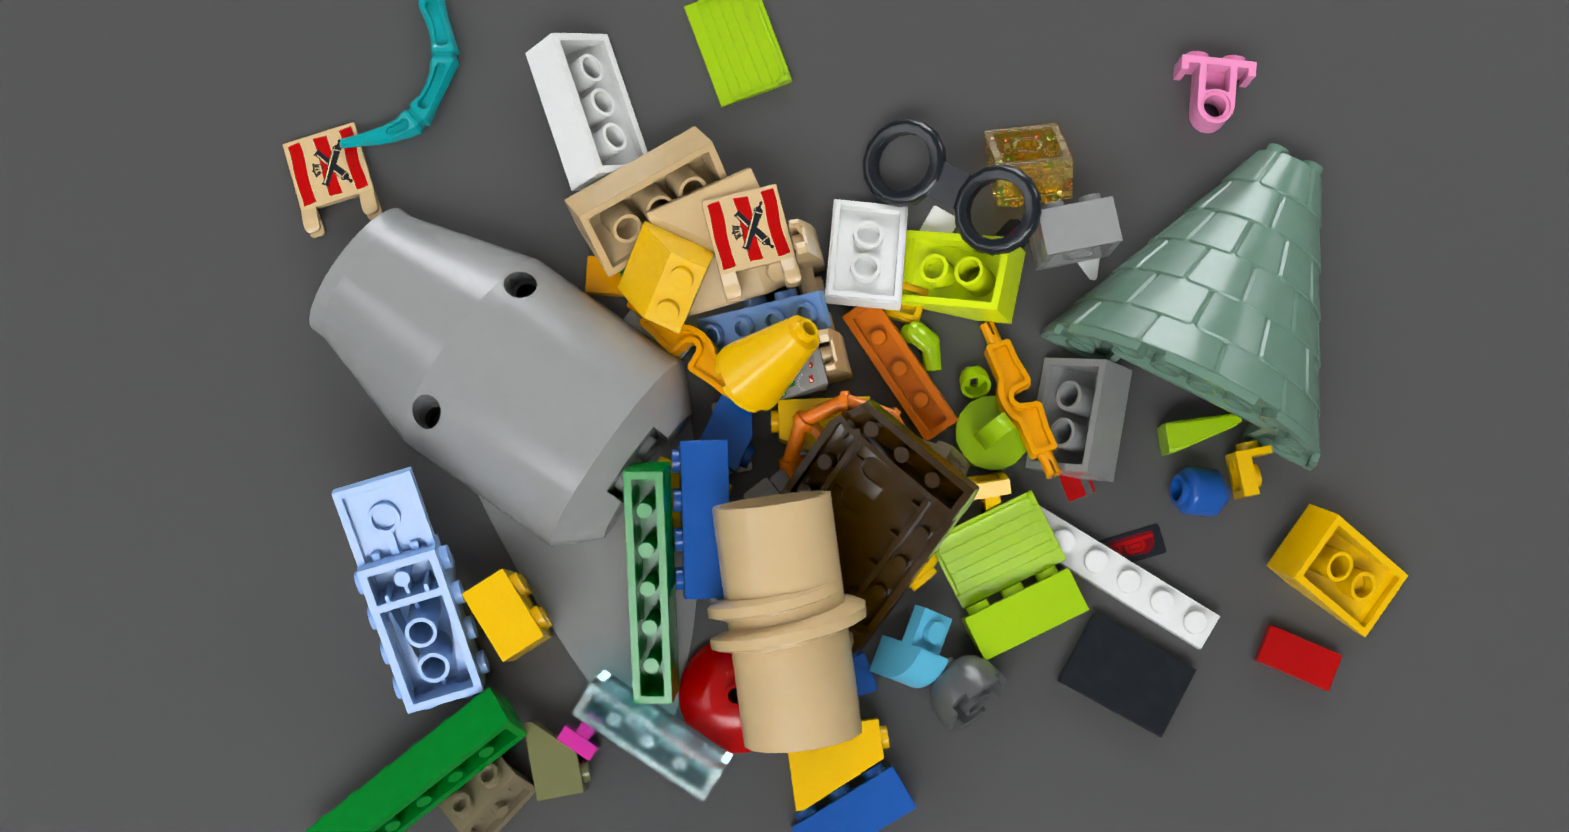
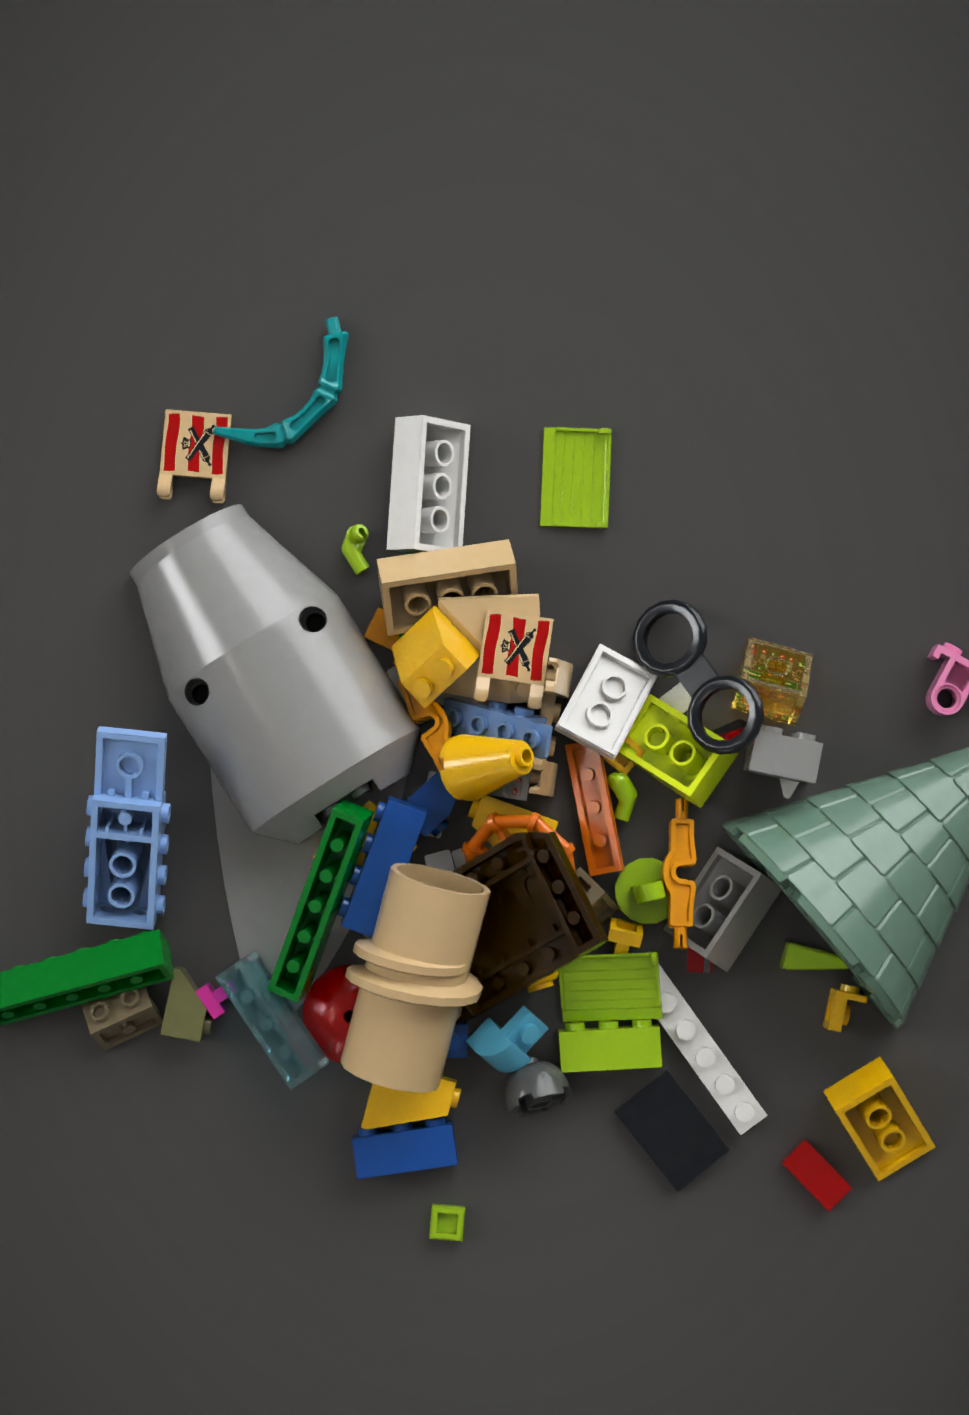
camera: 30 degrees right, 5 degrees up
yellow brick [462,568,554,662] -> none
lime hinge [959,365,991,398] -> none
sticker [1098,524,1166,562] -> none
blue head [1169,466,1230,517] -> none
none -> lime arm [341,524,370,575]

